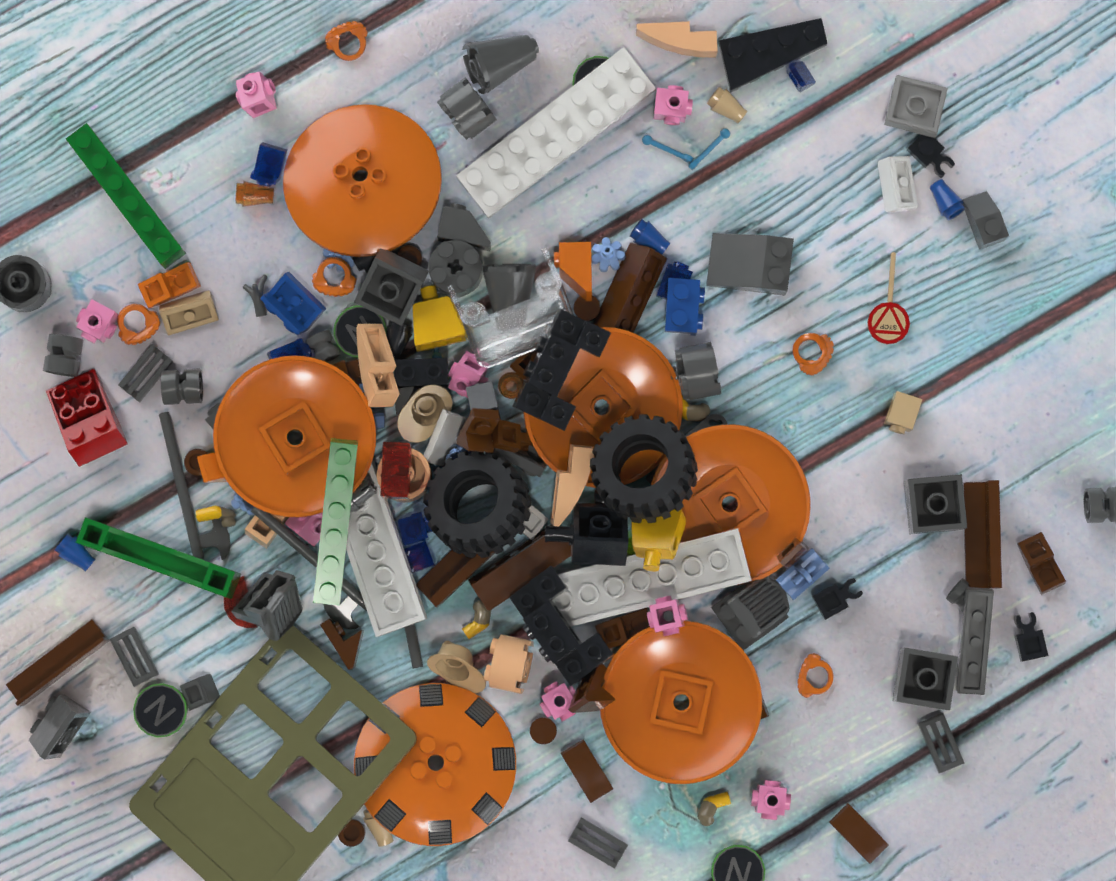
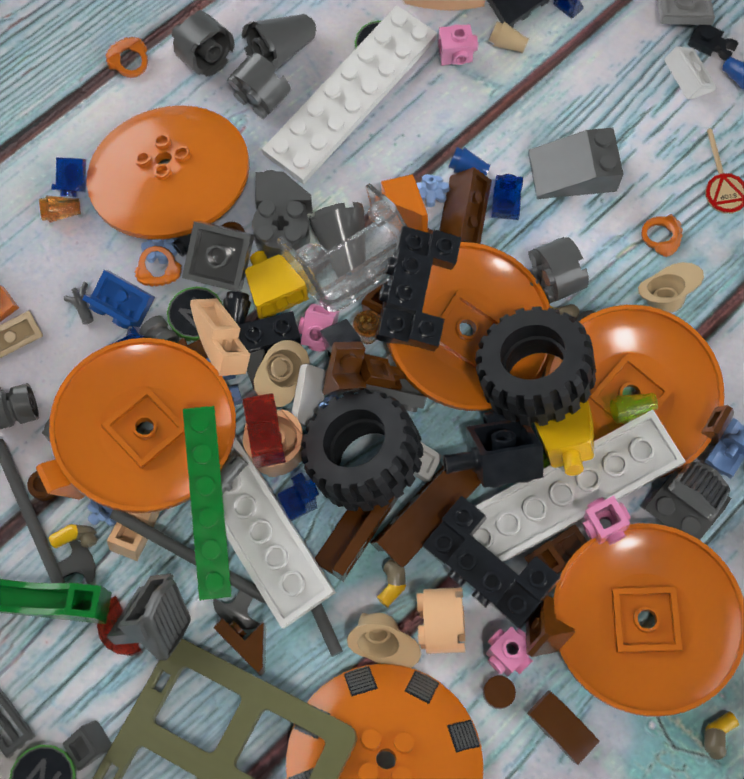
camera: 15 degrees left, 15 degrees down
bright pink brick [236,72,277,118] -> none
bright pink brick [285,513,323,547] -> none
clear blue slope [404,541,435,574] -> none
light nougat slope [550,444,594,527] -> none
dark azure hinge [642,135,694,163] -> none
blue bracket [665,278,705,336] -> none
dark azure hinge [688,128,730,170] -> none
none -> dark grey brick [172,10,235,76]
none -> clear neon green cone [610,393,658,424]
none -> tan piece [638,262,704,313]

